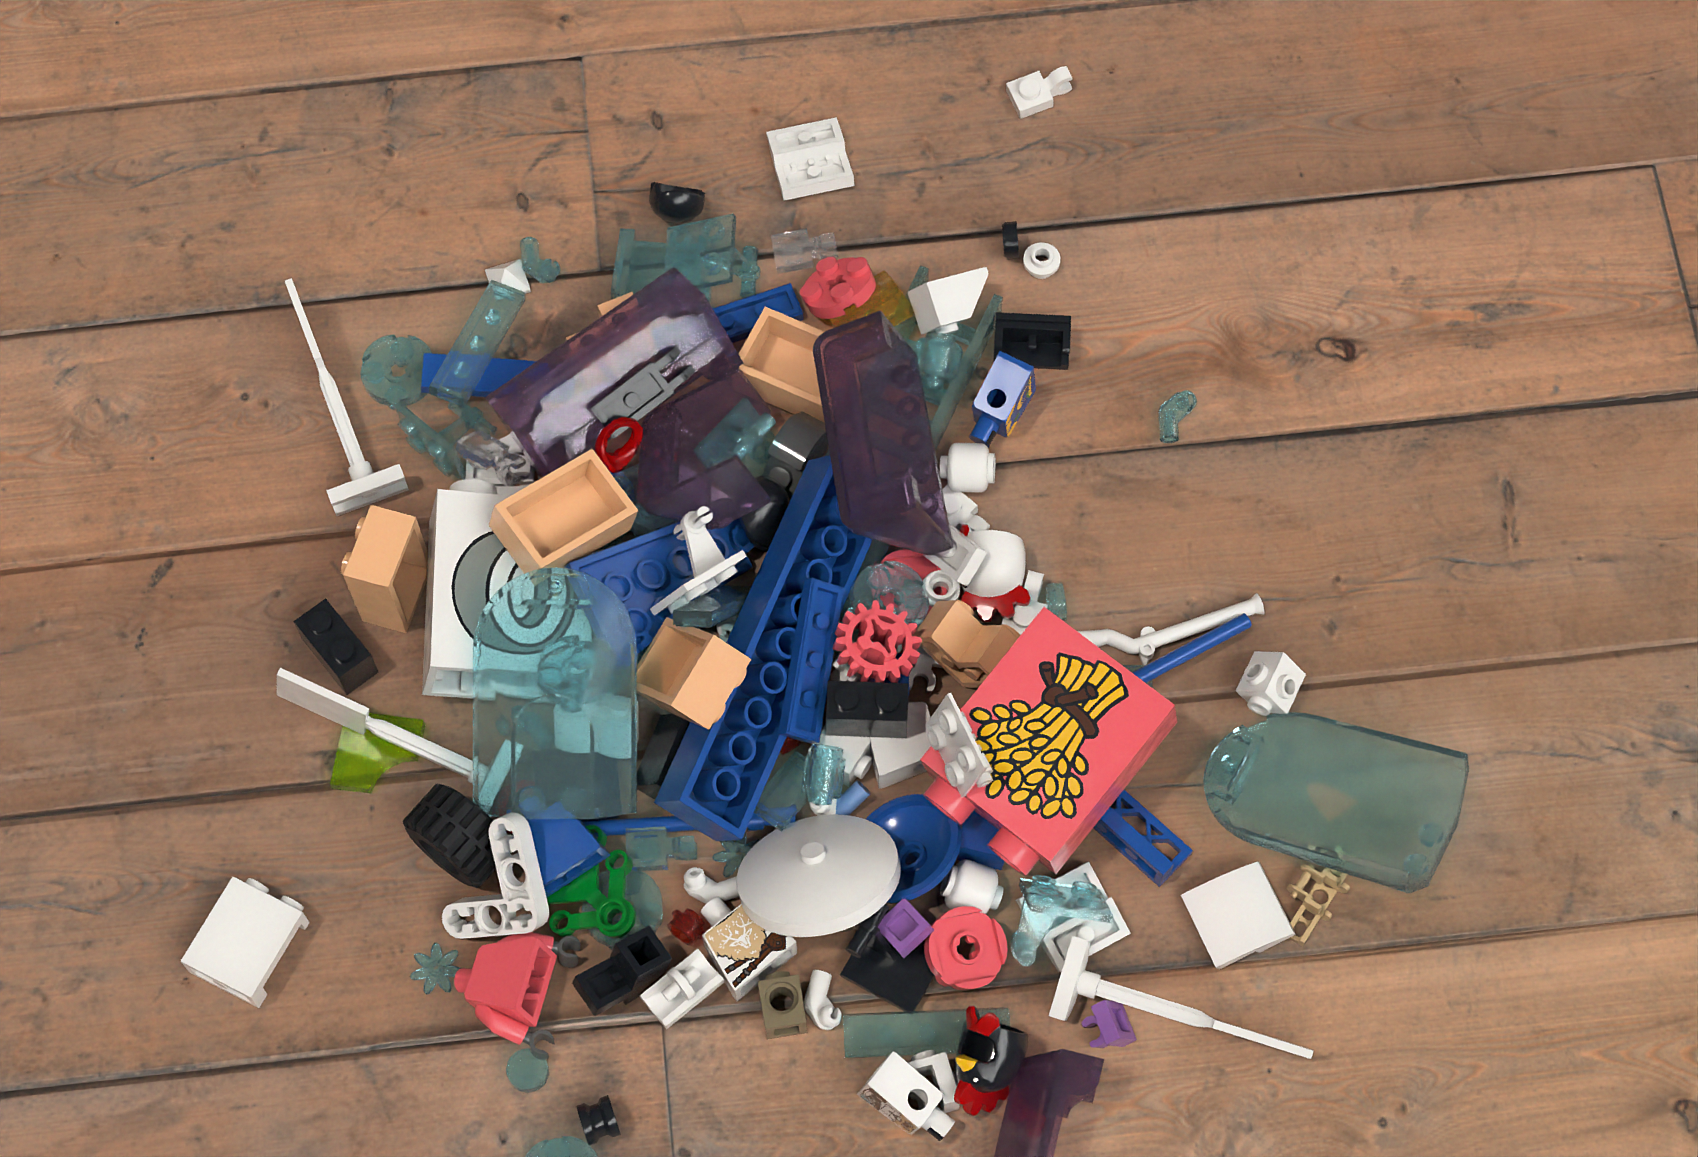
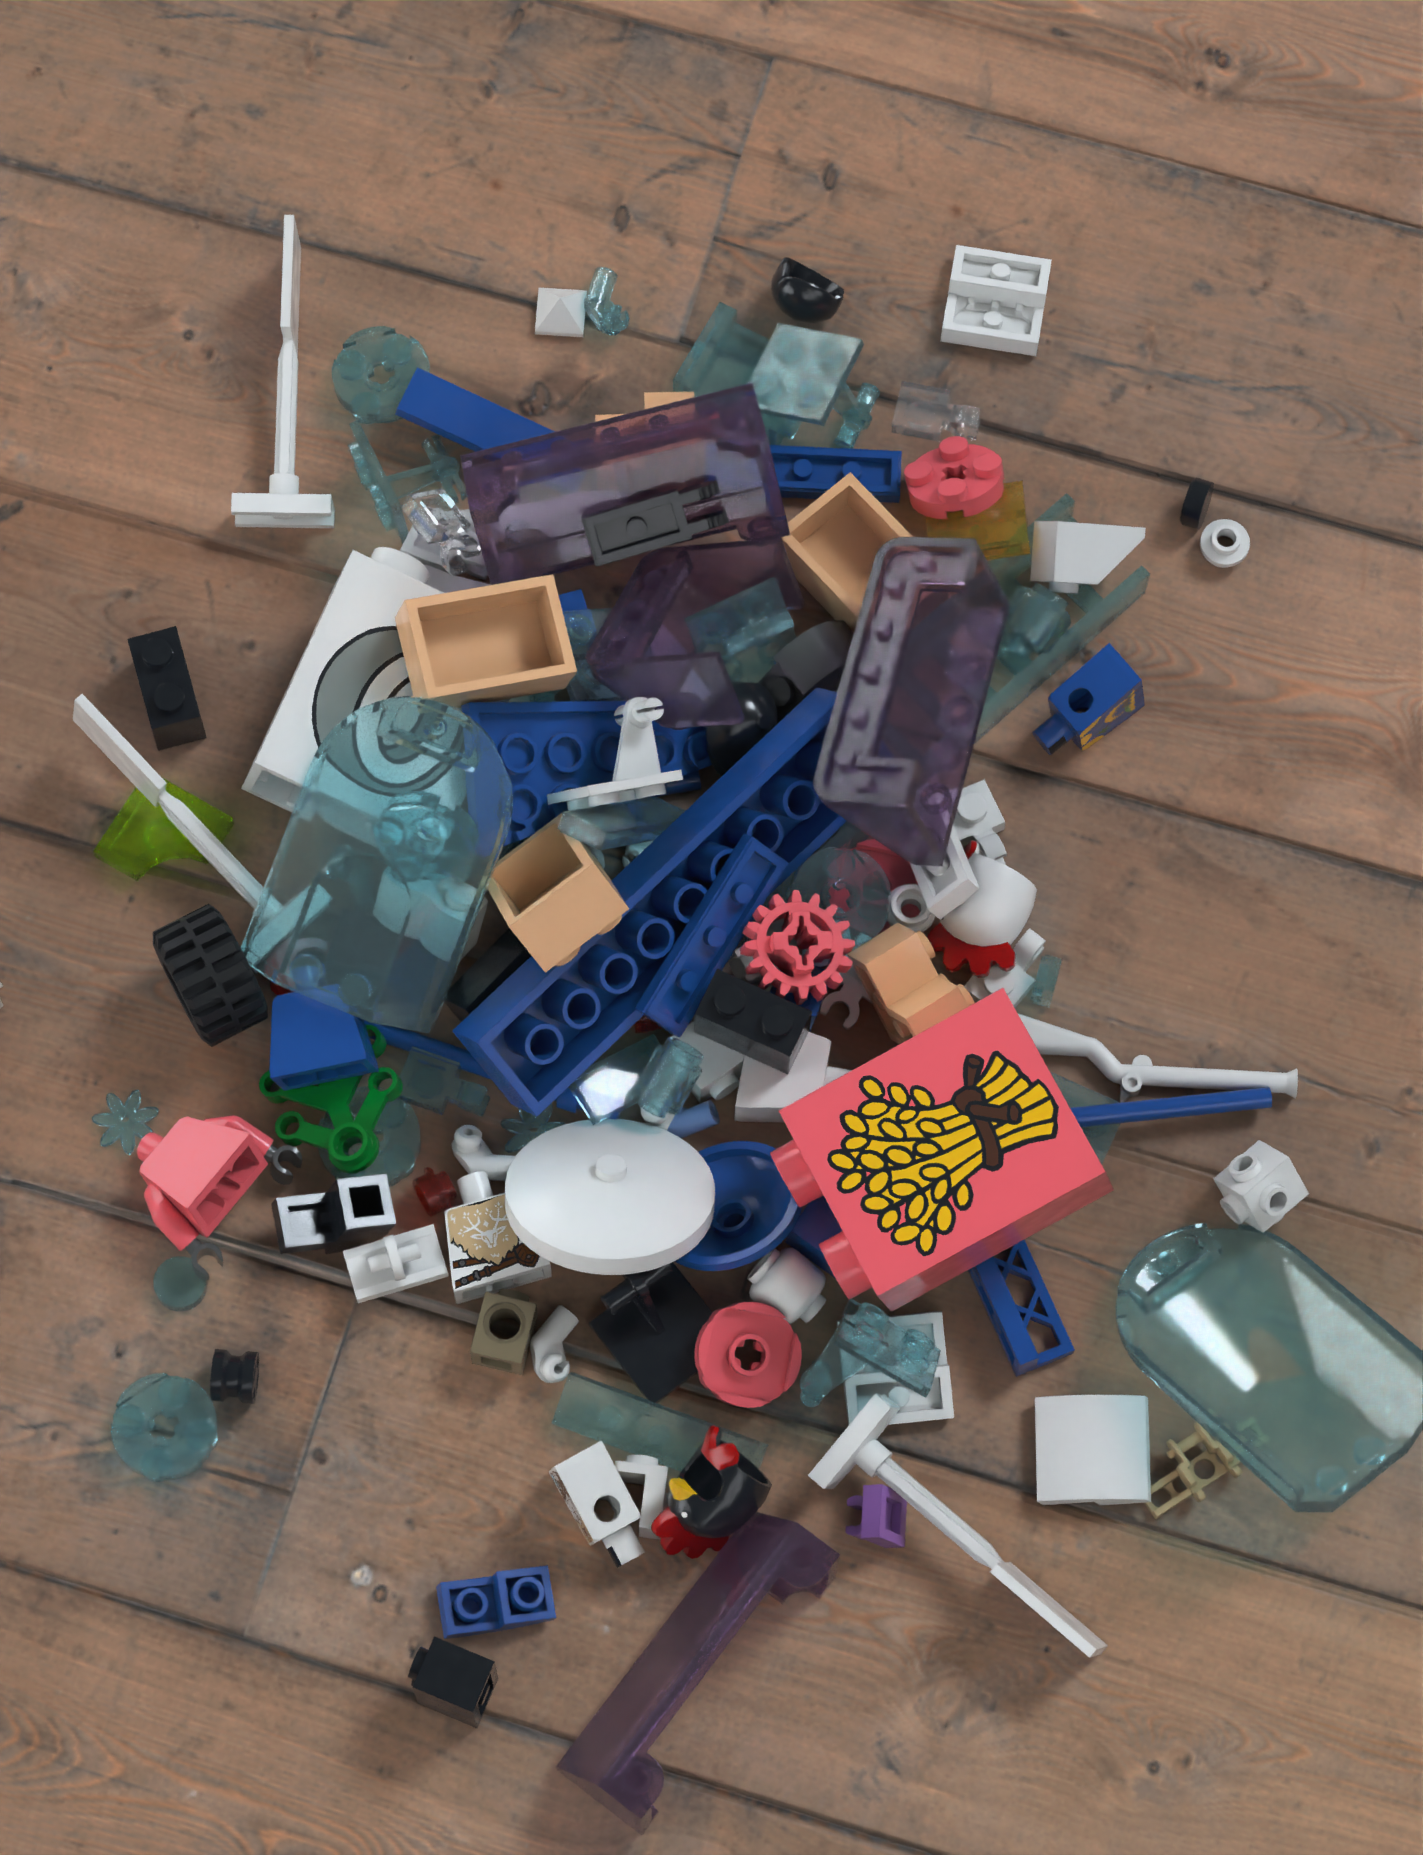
camera: 20 degrees right, 5 degrees up
light nougat piece [341,505,428,633] -> none
clear light blue tile [429,280,526,407] -> none
white beam [442,812,549,939] -> none
red piece [594,417,643,473] -> none
medium lavender tile [878,898,934,958] -> none
white hinge [926,693,993,798] -> none
white head [940,443,996,493] -> none
black hinge [993,312,1071,370] -> none
white plate [1006,66,1072,119] -> none
clear light blue arm [1158,390,1197,443] -> none

